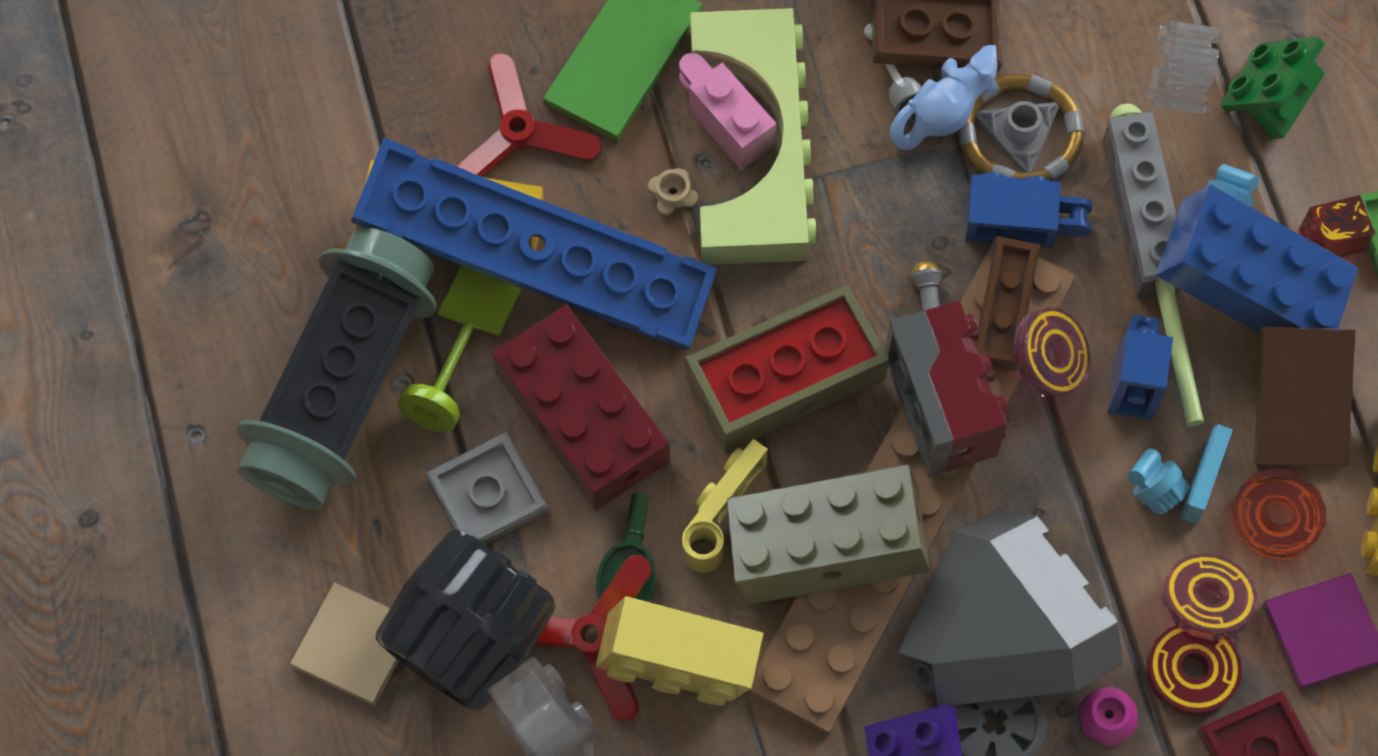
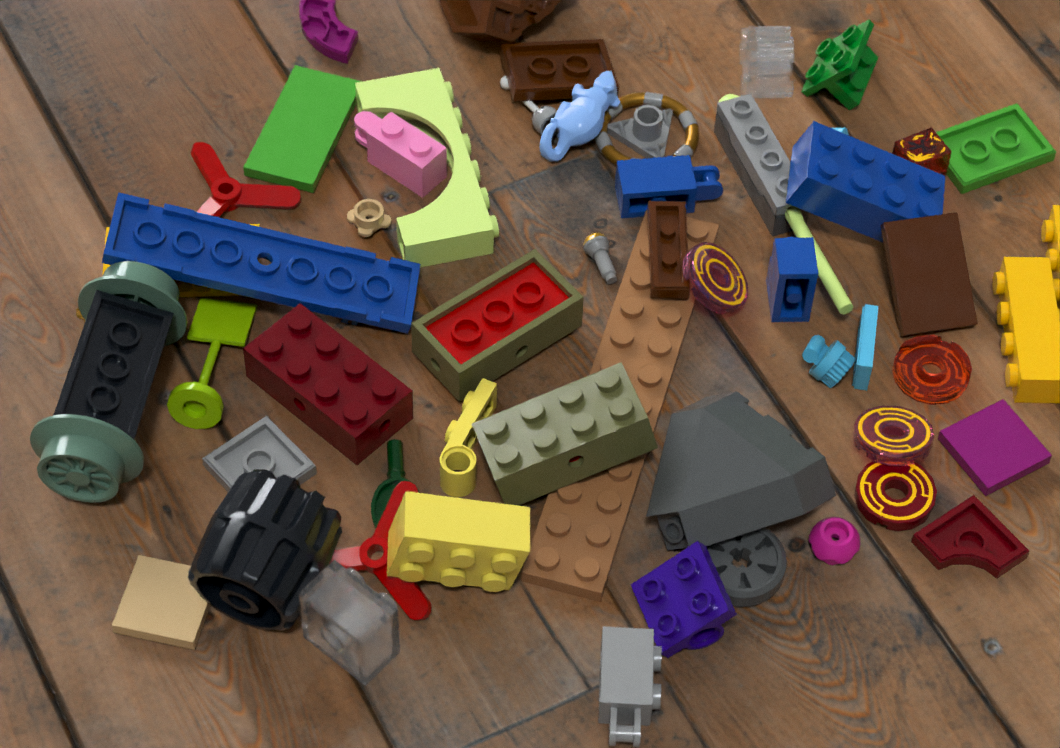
camera: 15 degrees left, 15 degrees down
piece [885,300,1010,477] -> none

